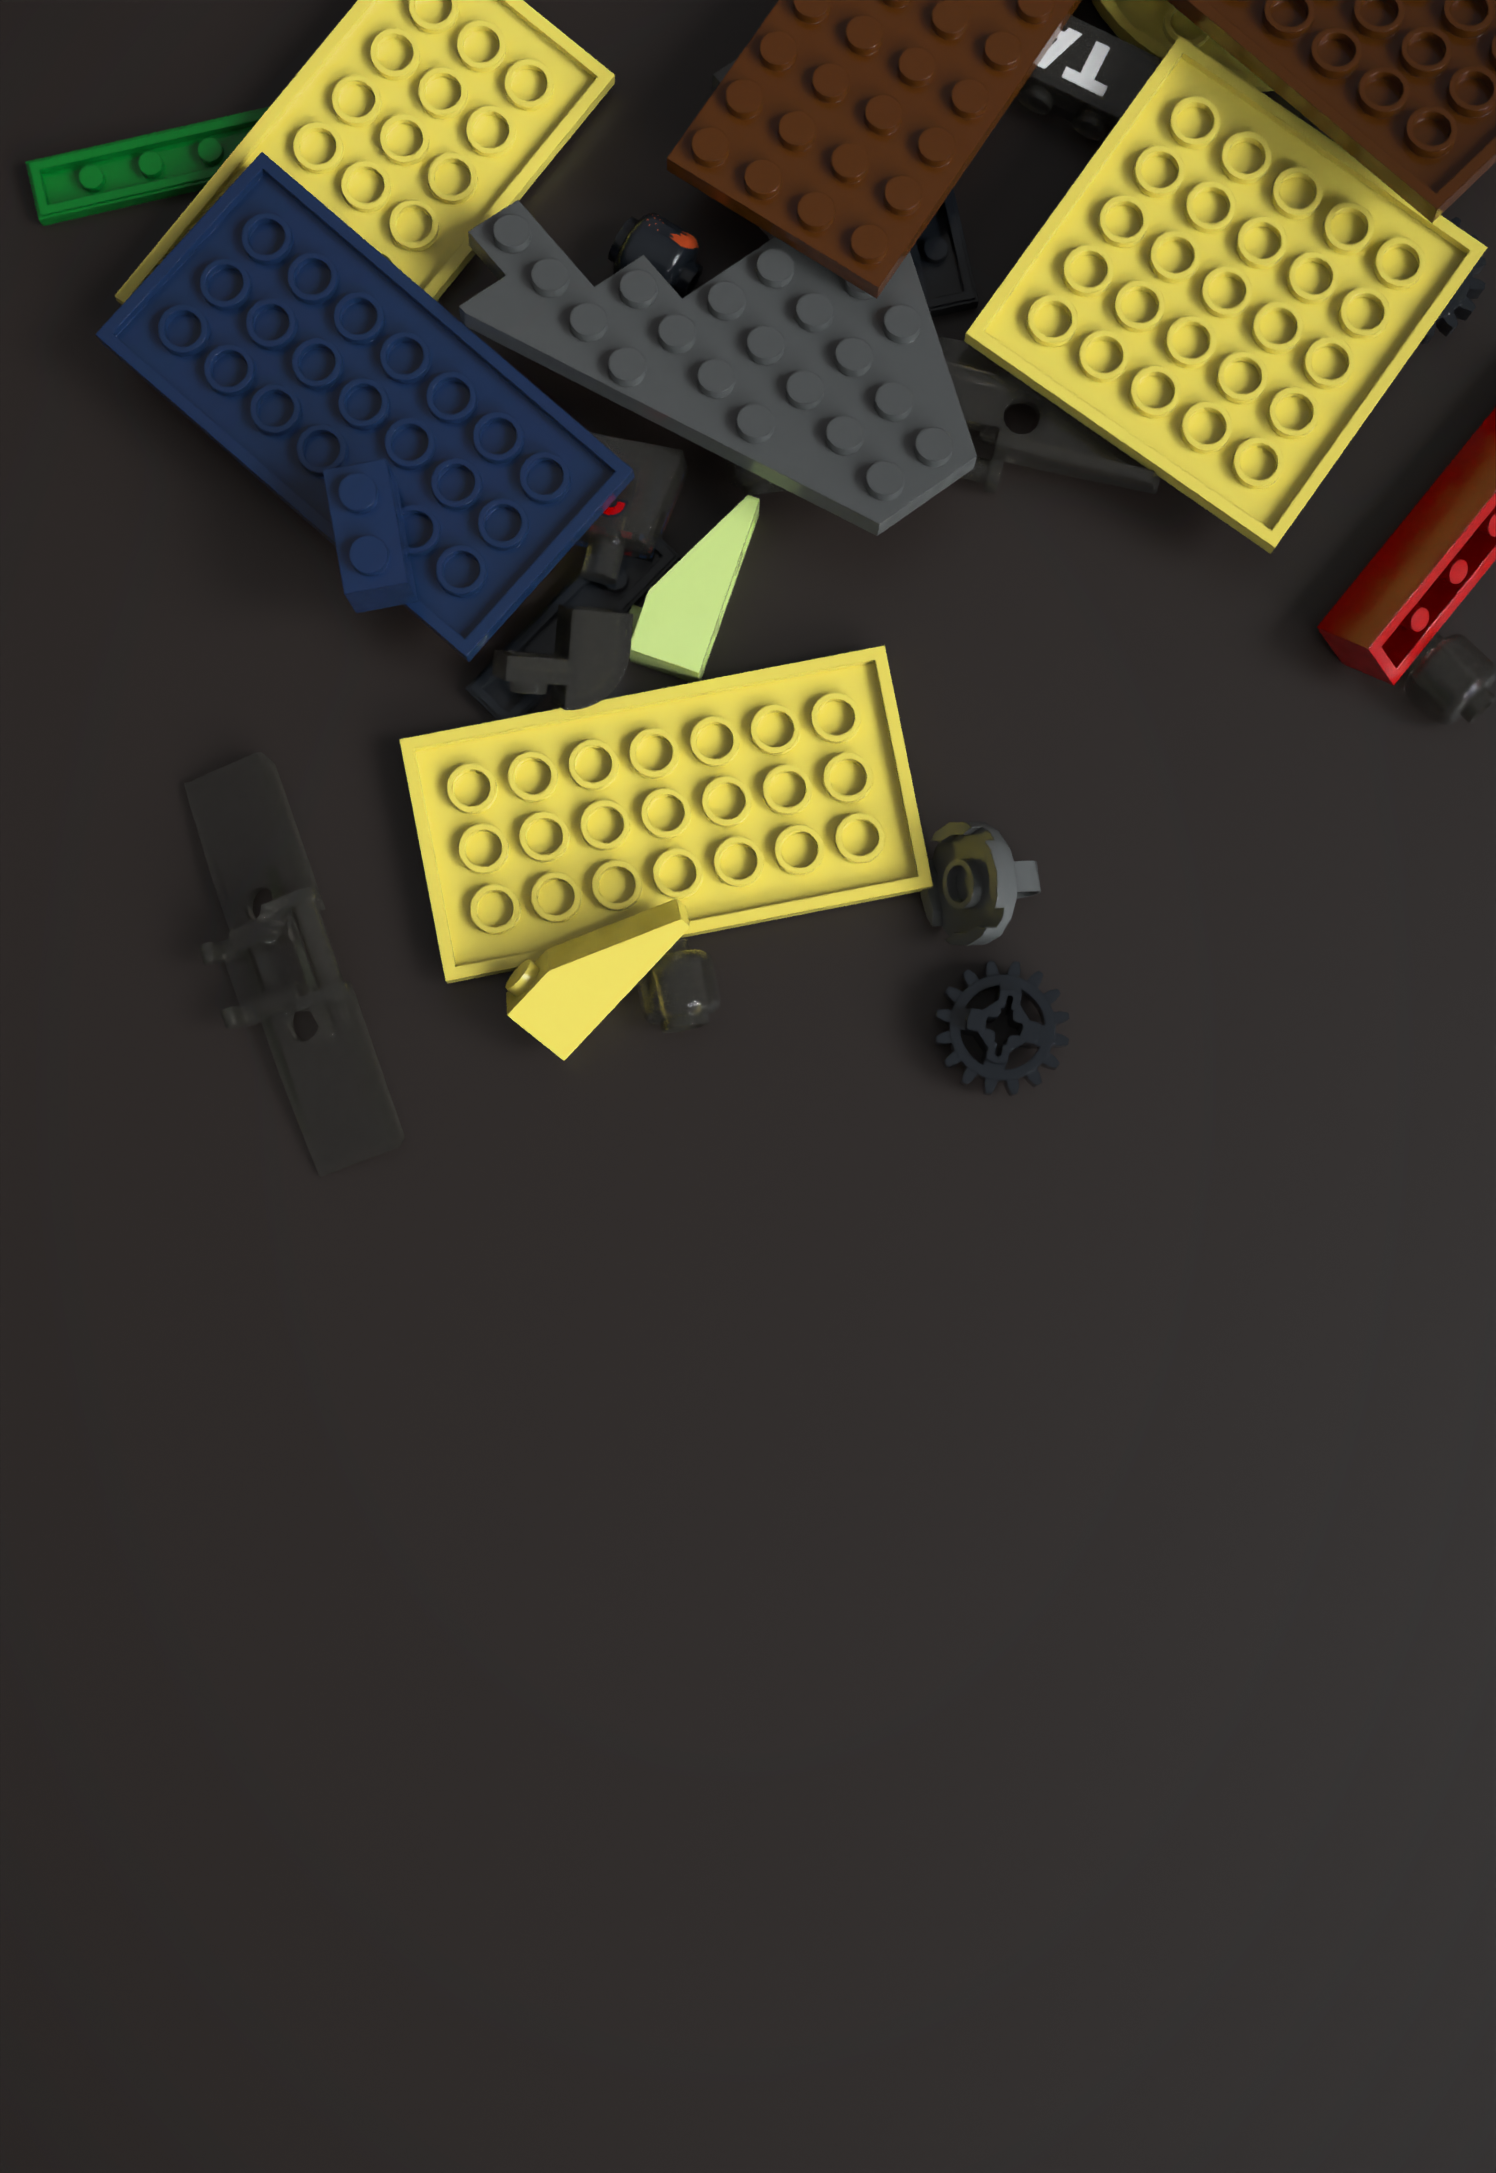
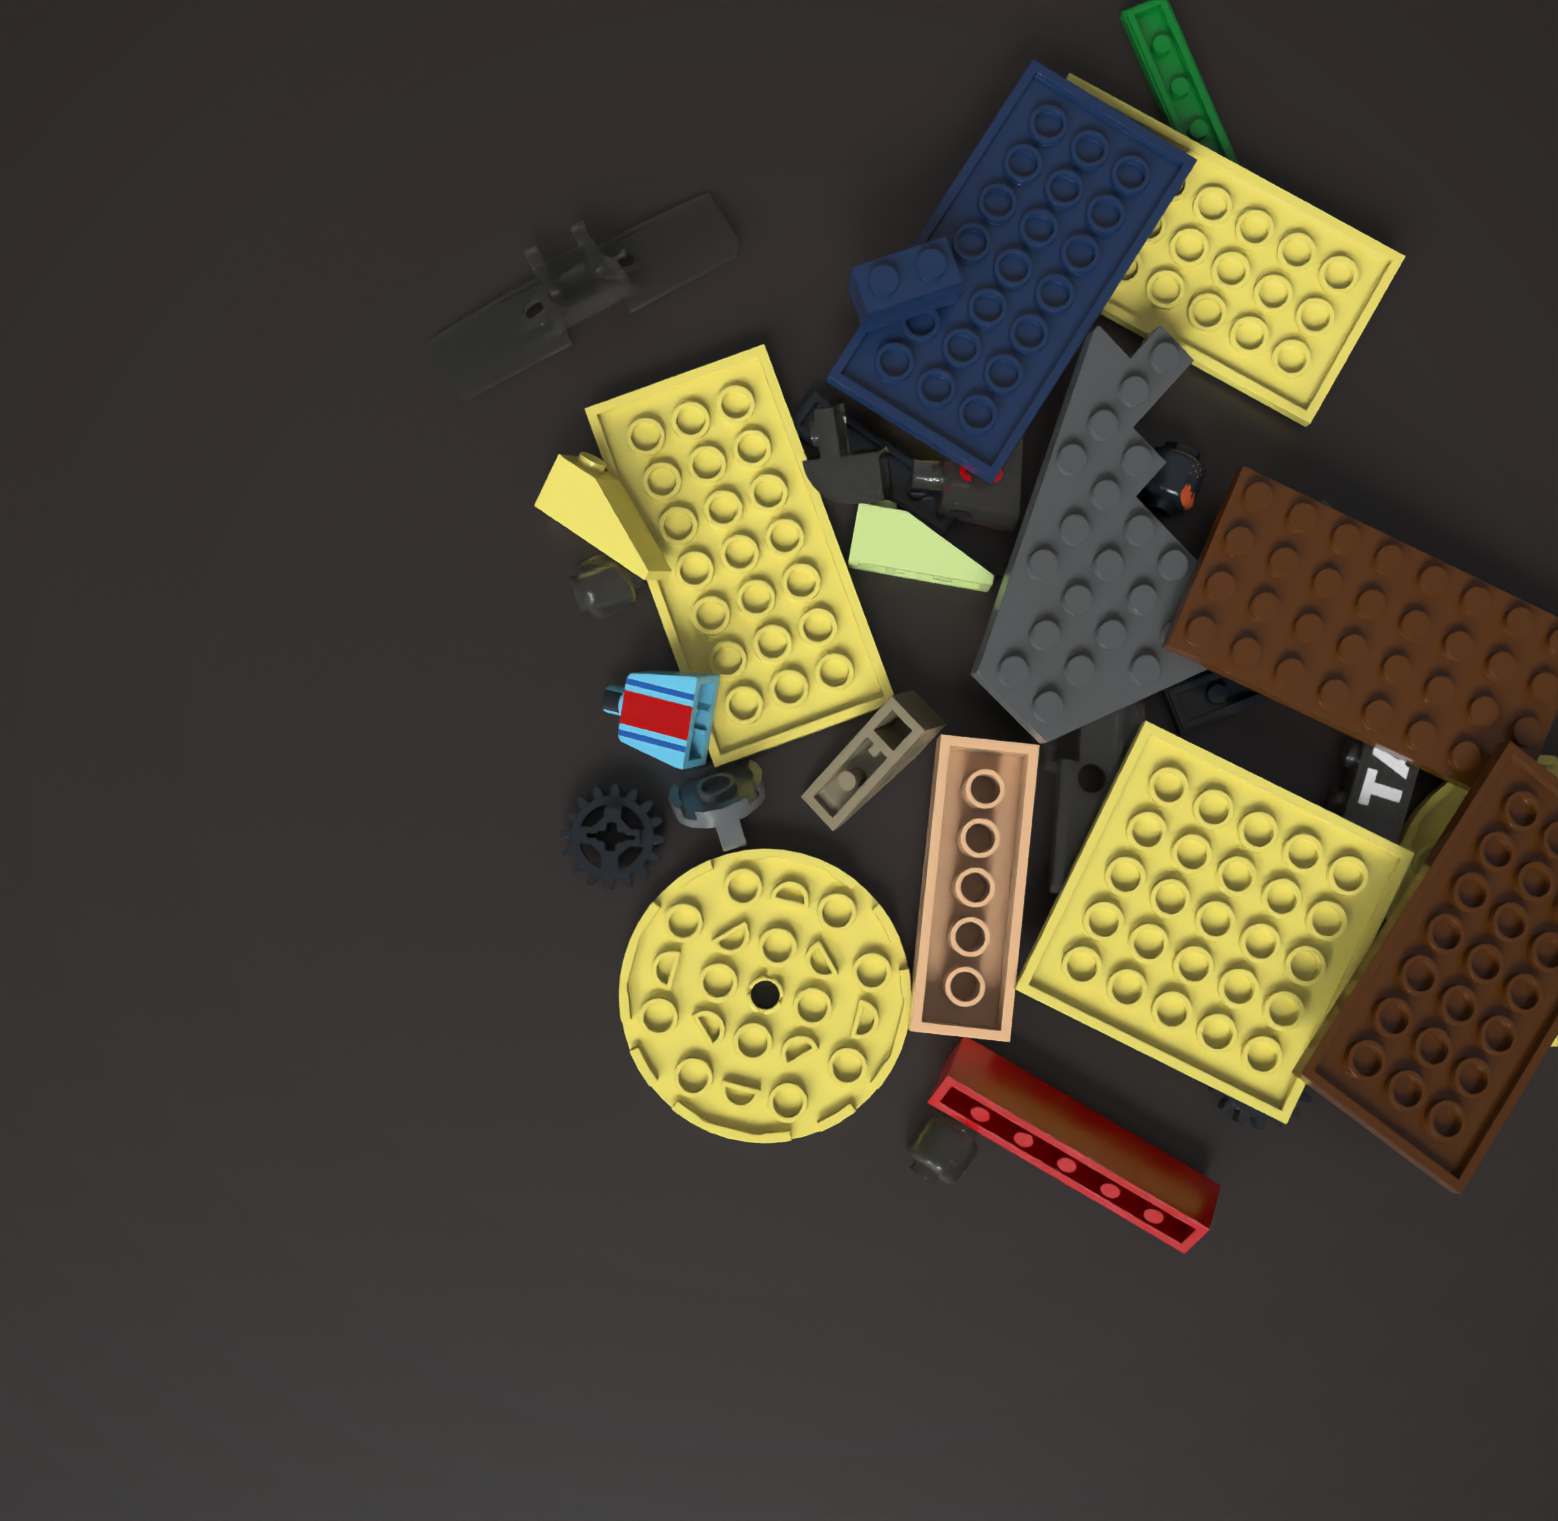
camera: 85 degrees right, 0 degrees up
none -> torso [602,670,720,770]
none -> light yellow plate [619,849,912,1143]
none -> dark tan slope [801,690,946,831]
none -> light nougat brick [908,734,1040,1042]

